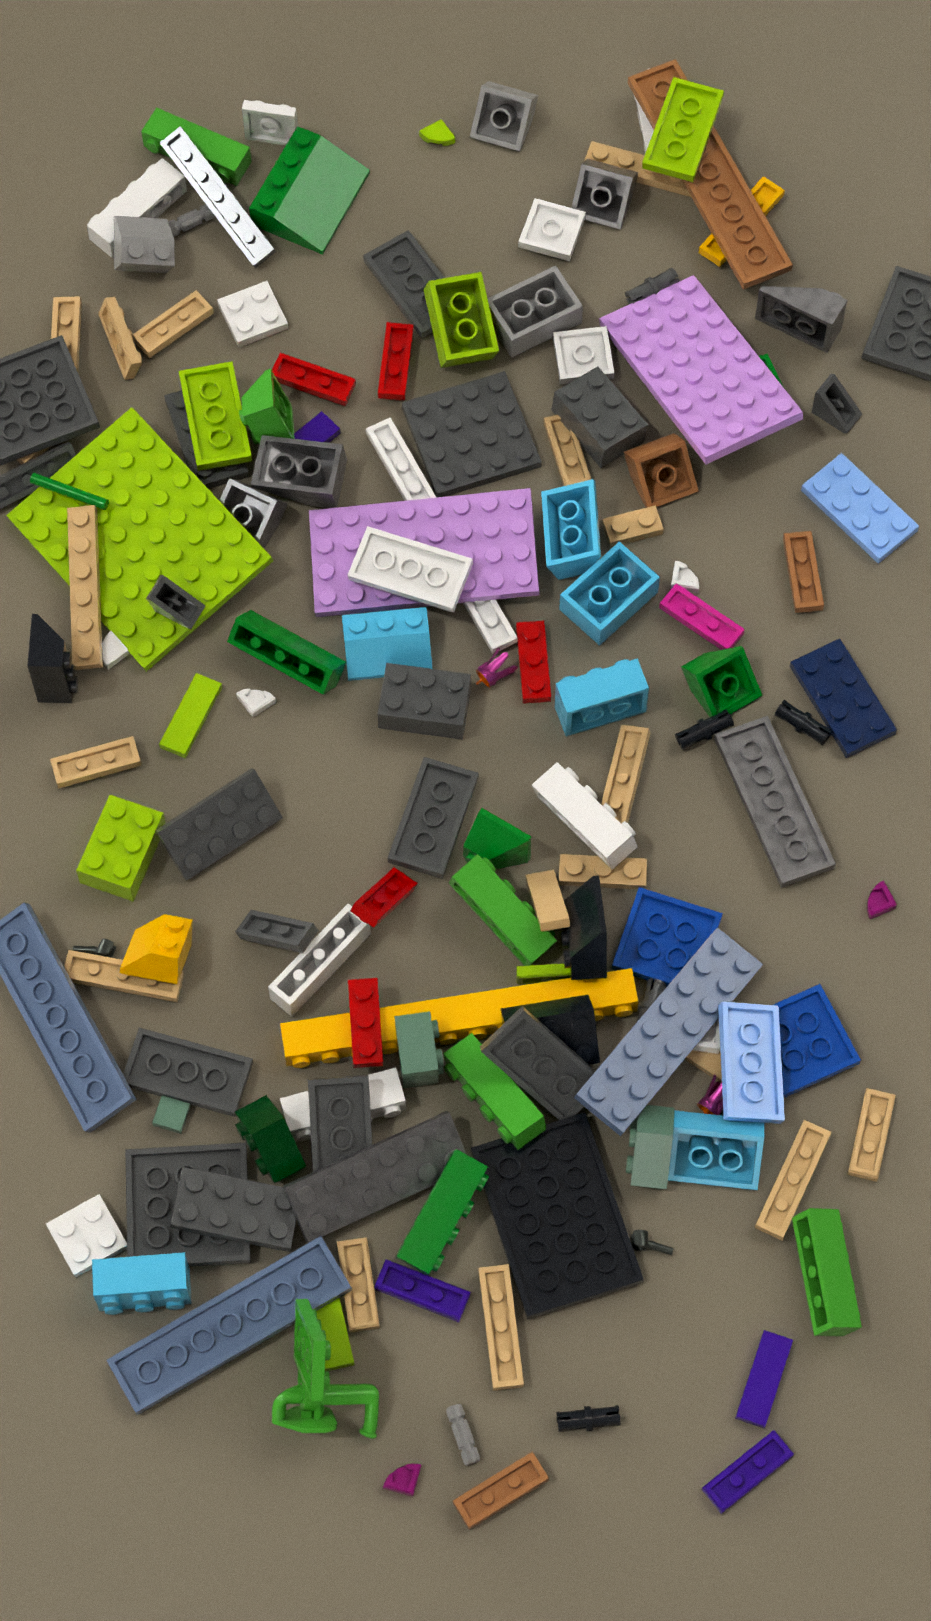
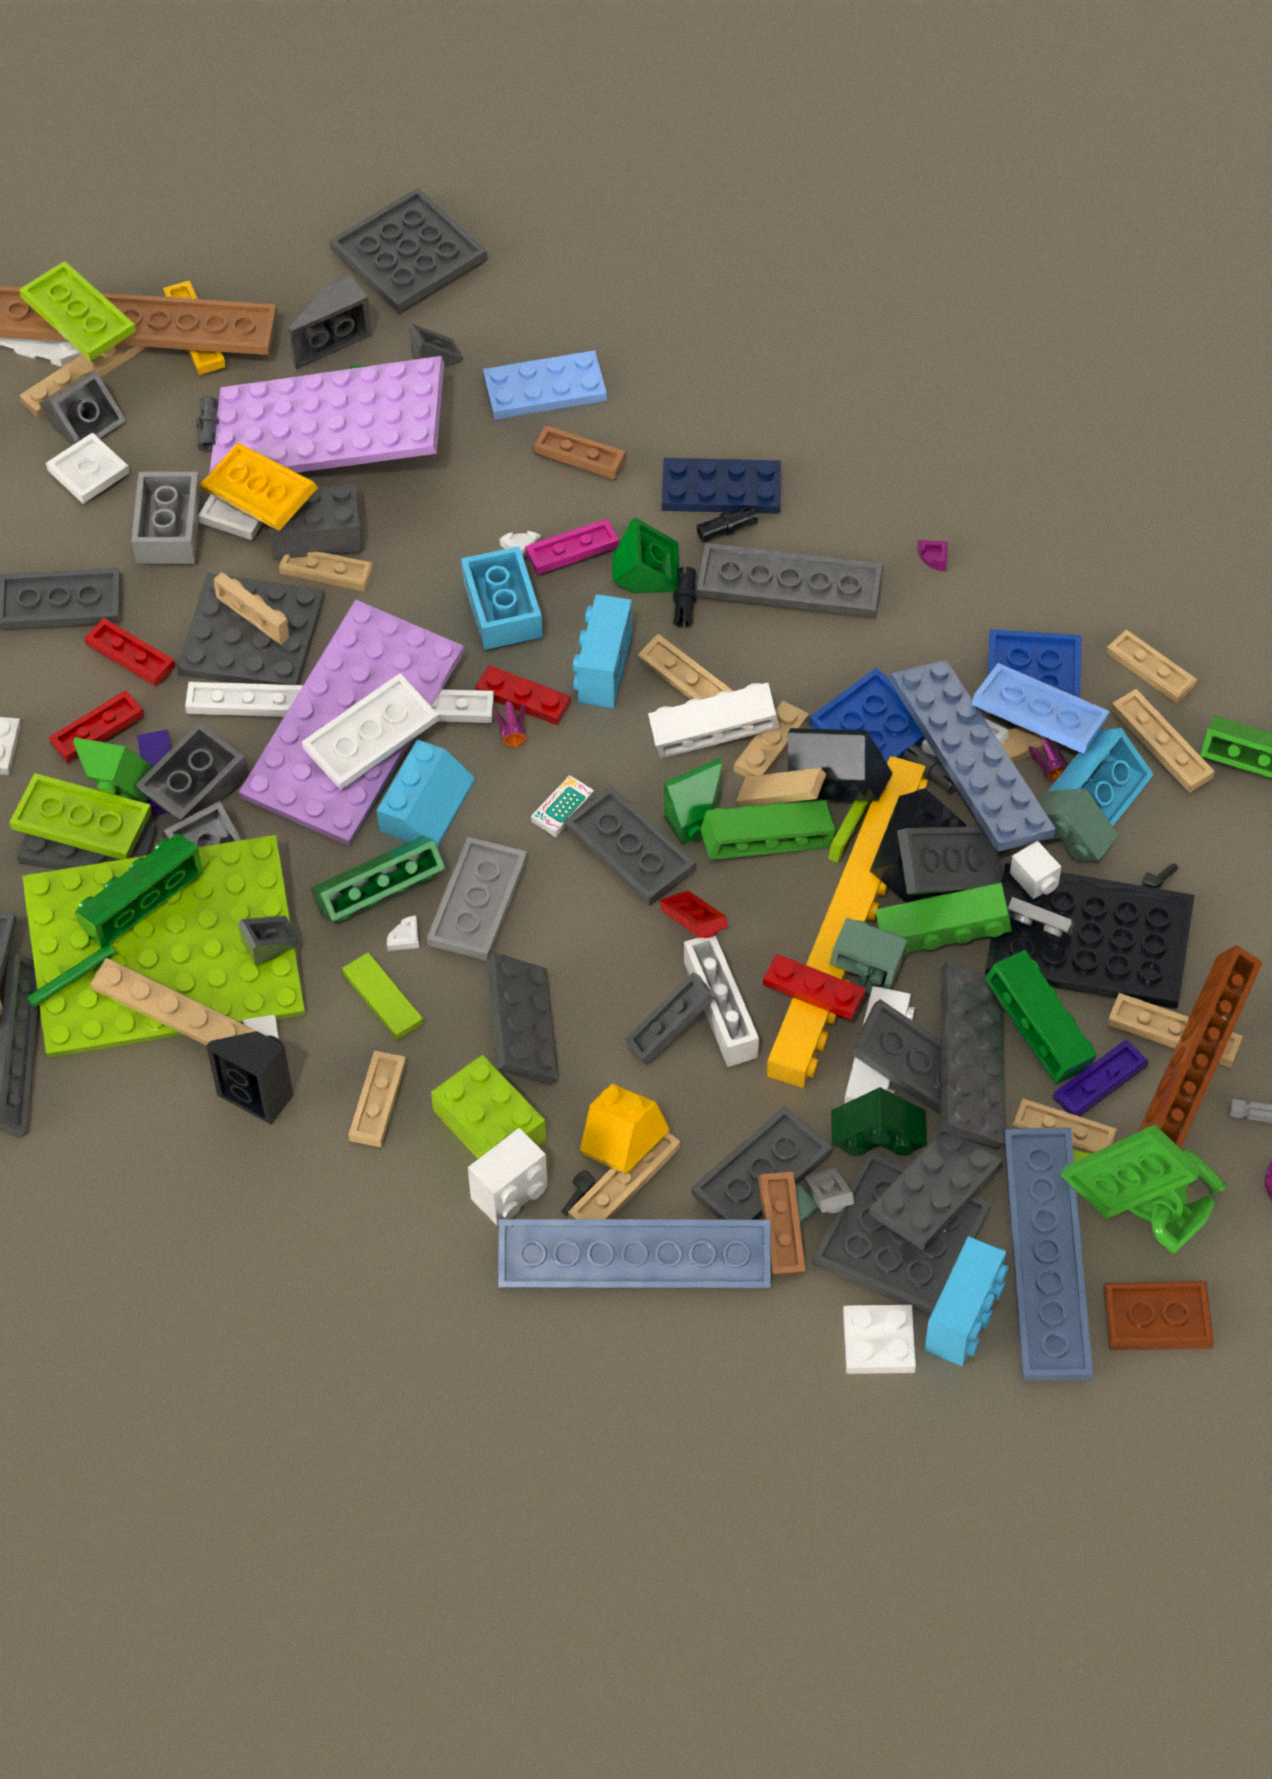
camera: 60 degrees left, 10 degrees down
dark grey brick [377,663,471,740] -> none
lime brick [423,272,499,368] -> none
medium azure slope [541,479,601,580] -> none
tan plate [602,505,664,548] -> none
medium nougat slope [624,433,699,508] -> none
none -> green slope [75,834,204,948]
none -> yellow tile [200,442,318,531]
none -> tan plate [213,572,289,645]
none -> light grey plate [427,836,528,961]
none -> white brick [468,1128,548,1225]
none -> tile [531,775,595,838]
none -> medium nougat plate [758,1172,806,1276]
none -> light grey plate [804,1168,854,1213]
none -> light grey plate [1008,897,1075,938]
none -> white brick [1010,840,1061,899]
none -> dark orange tile [1103,1281,1214,1350]
none -> dark orange brick [1138,945,1263,1149]

